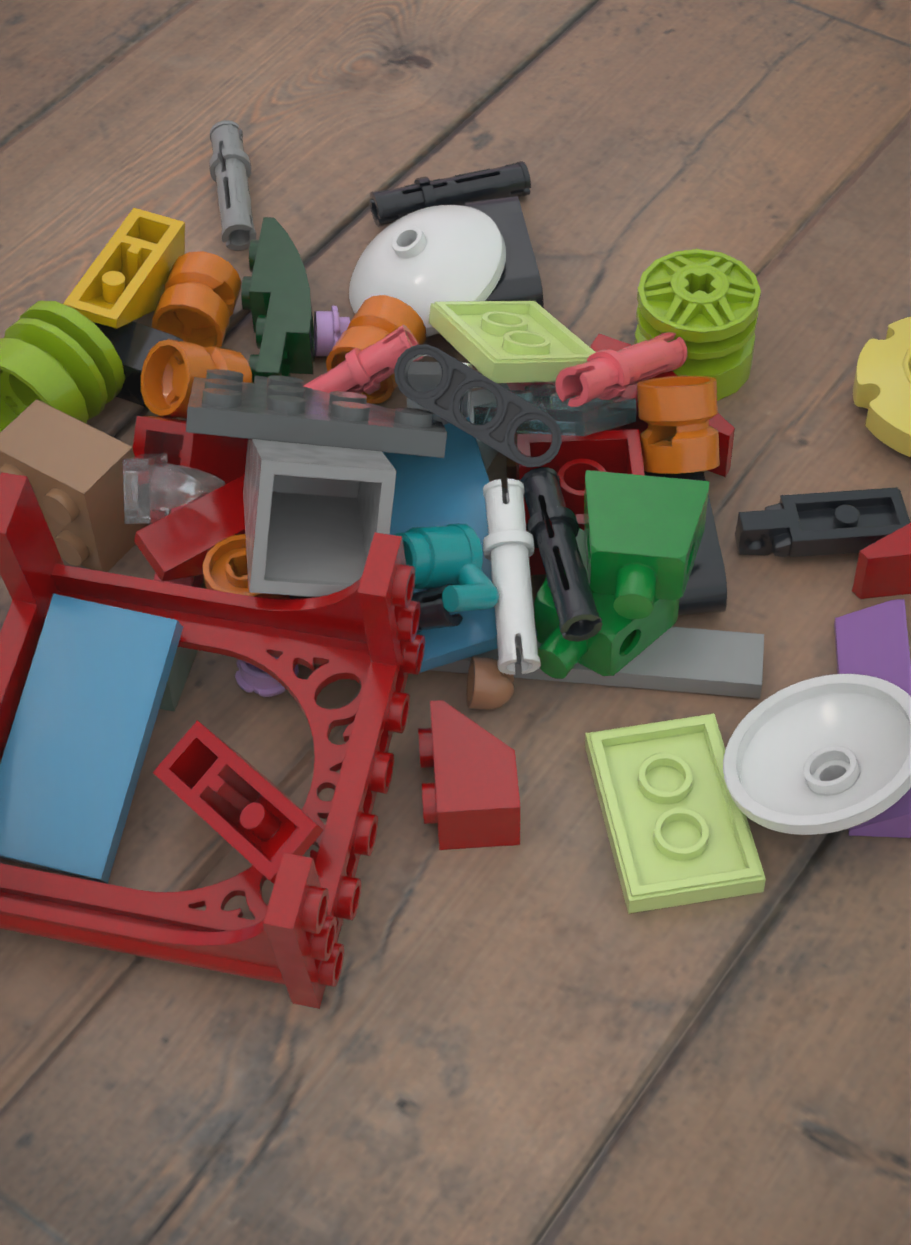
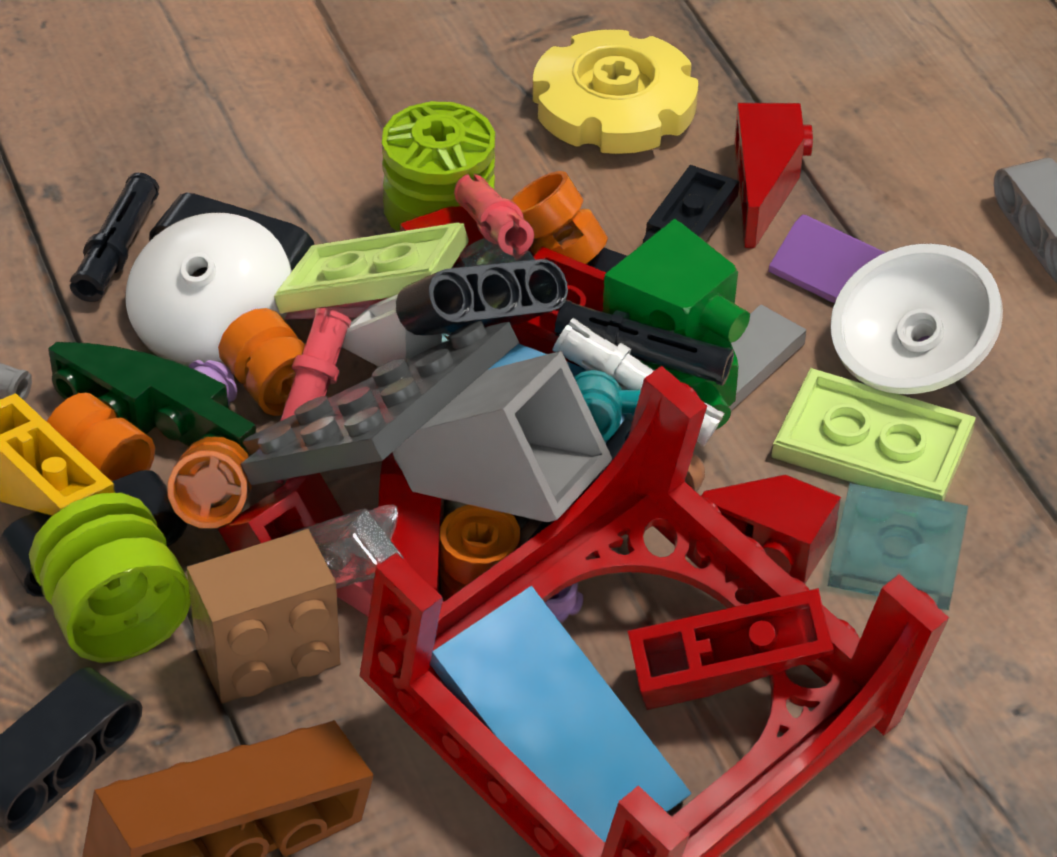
camera: 60 degrees left, 5 degrees down
none -> clear light blue plate [827,483,968,610]

